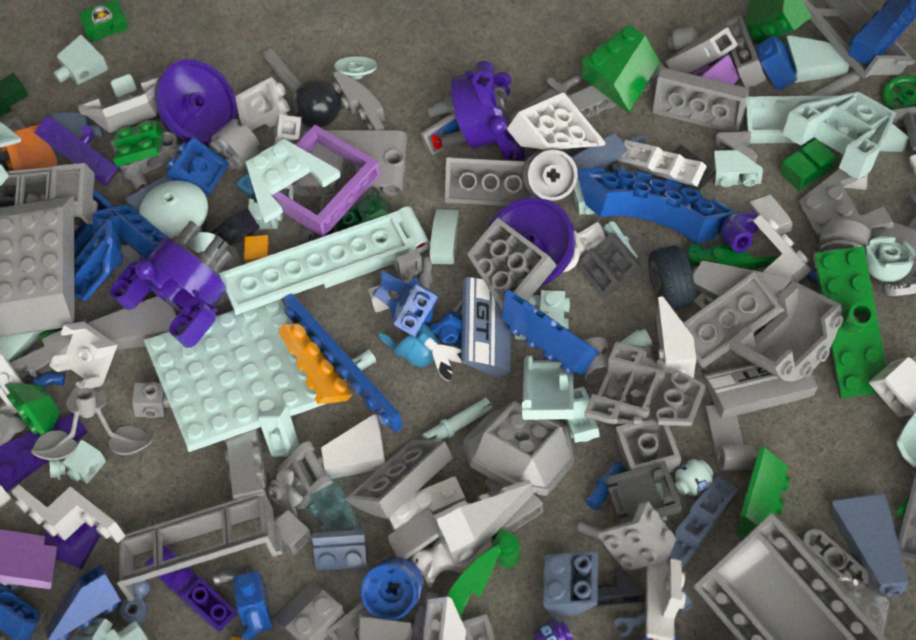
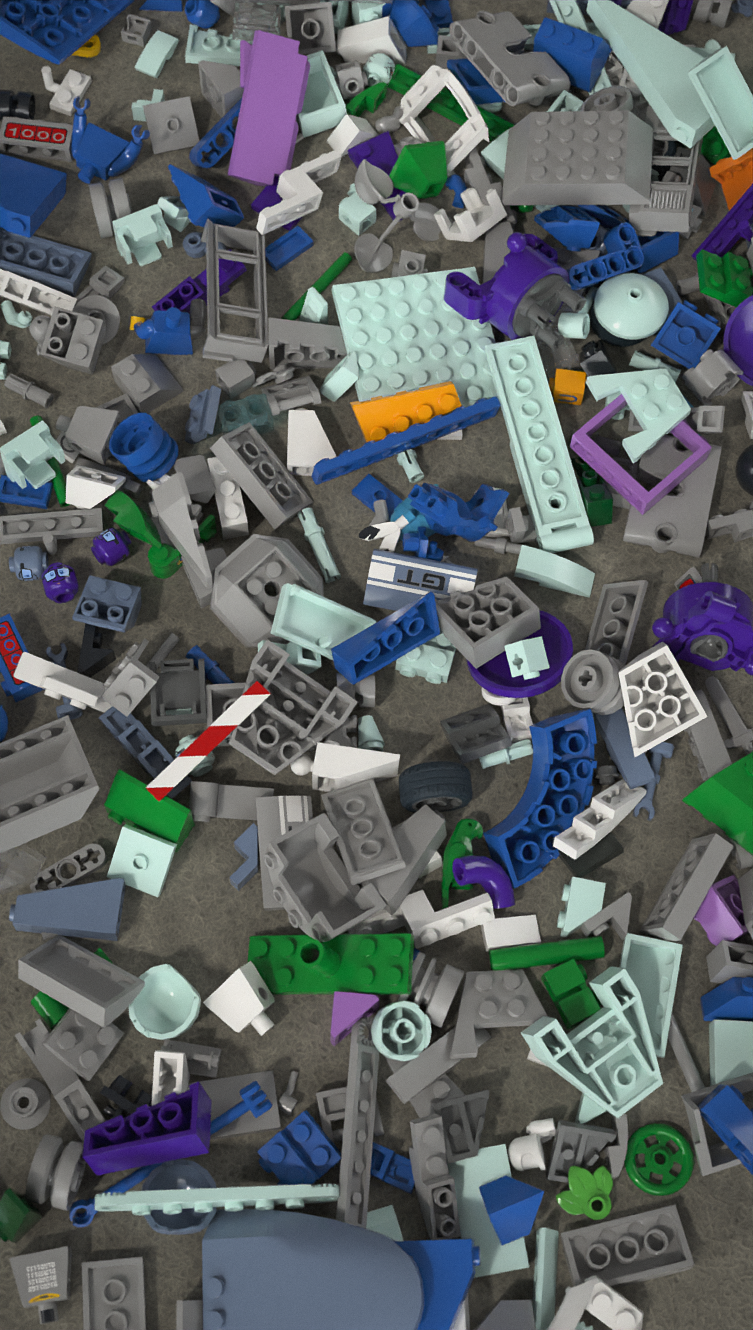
camera: 90 degrees right, 10 degrees up
none -> dark purple head [91,527,131,566]
none -> light aqua plate [107,824,177,897]
none -> sticker [146,681,271,801]
none -> sand blue slope [229,823,258,891]
none -> blue tile [265,226,313,271]
none -> green piece [281,252,352,321]
none -> light aqua slope [299,286,328,325]
none -> medium lavender slope [331,991,380,1046]
none -> blue plate [352,474,403,519]
none -> light grey arm [369,500,390,526]
none -> green piece [489,935,605,971]
none -> light aqua brick [504,636,550,680]
none -> light aqua pin [629,350,681,383]

